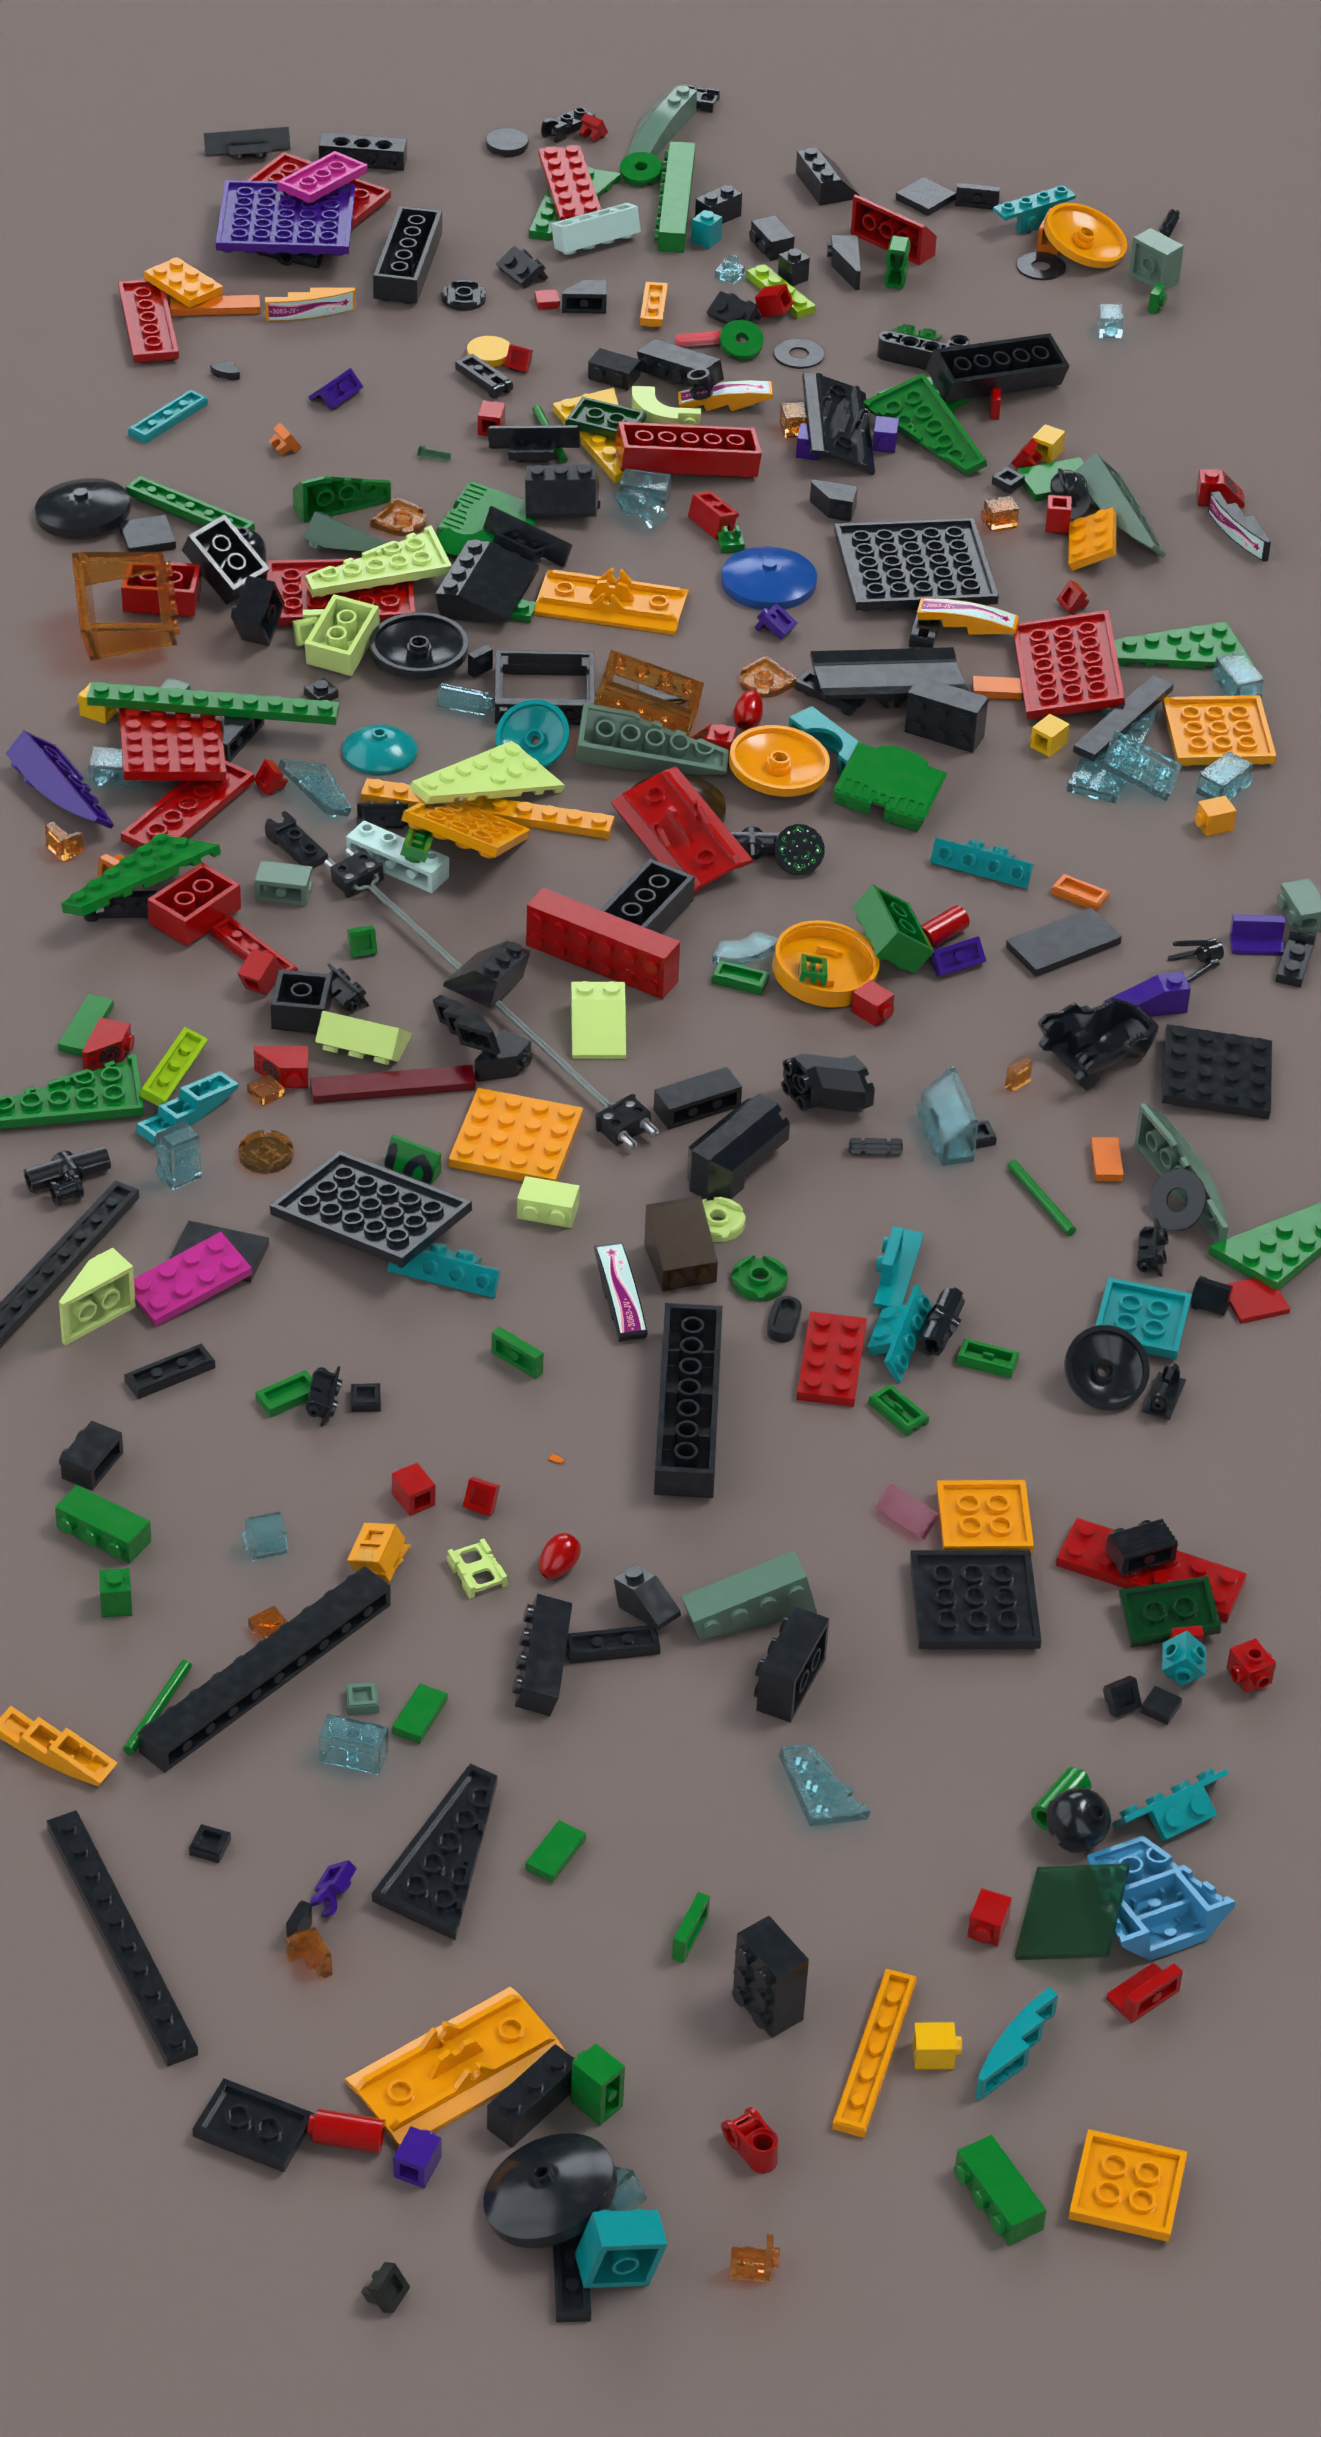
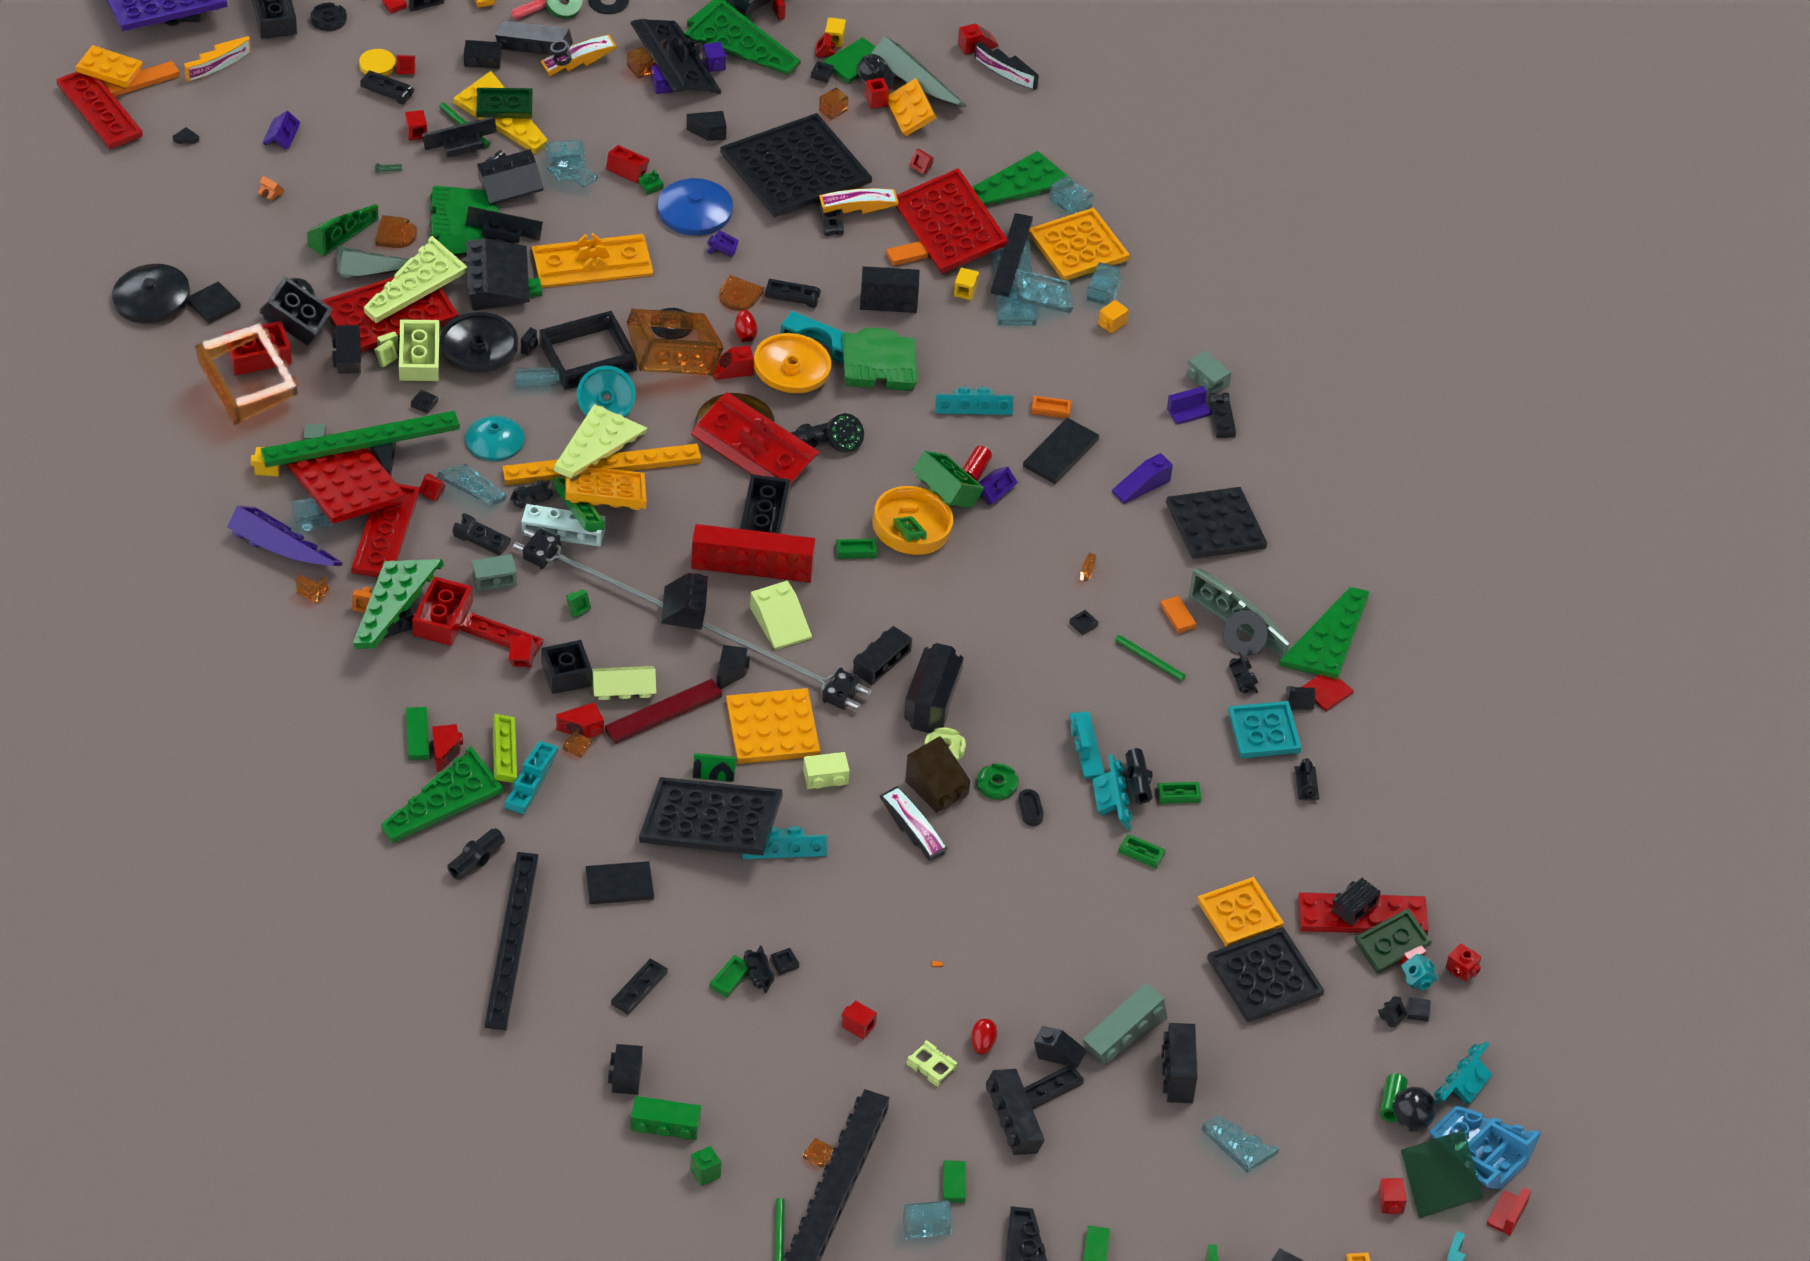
camera: 25 degrees left, 5 degrees up
black bush [48,1174,84,1205] -> none
yellowish green slope [59,1248,136,1346] -> none
green plate [126,476,255,531] -> none
teal tile [128,390,208,444] -> none
dark pink plate [134,1232,252,1327] -> none
clear light blue brick [155,1121,201,1190] -> none
clear orange tile [238,1130,294,1174] -> none
clear light blue brick [240,1512,288,1560] -> none
black hinge [327,963,369,1012] -> none
sand green tile [345,1682,379,1715] -> none
light orange piece [347,1523,411,1582] -> none
black slope [432,995,501,1055] -> none
red tile [462,1477,500,1516] -> none
green plate [491,1327,544,1379] -> none
sand green wedge [574,703,729,775] -> none
red brick [615,422,762,478] -> none
yellowish green arch [631,386,701,425] -> none
black brick [654,1303,723,1498] -> none
clear light blue tile [712,931,779,965] -> none
black brick [781,1054,875,1112] -> none
red plate [796,1311,867,1407] -> none
black hinge [810,647,969,708] -> none
black axle [849,1138,903,1155] -> none
red brick [851,980,894,1027] -> none
clear pink tile [875,1483,940,1540] -> none
clear light blue slope [917,1067,978,1166] -> none
black animal [1038,997,1159,1091] -> none
black dish [1064,1325,1150,1410] -> none
black plant [1168,938,1224,983] -> none

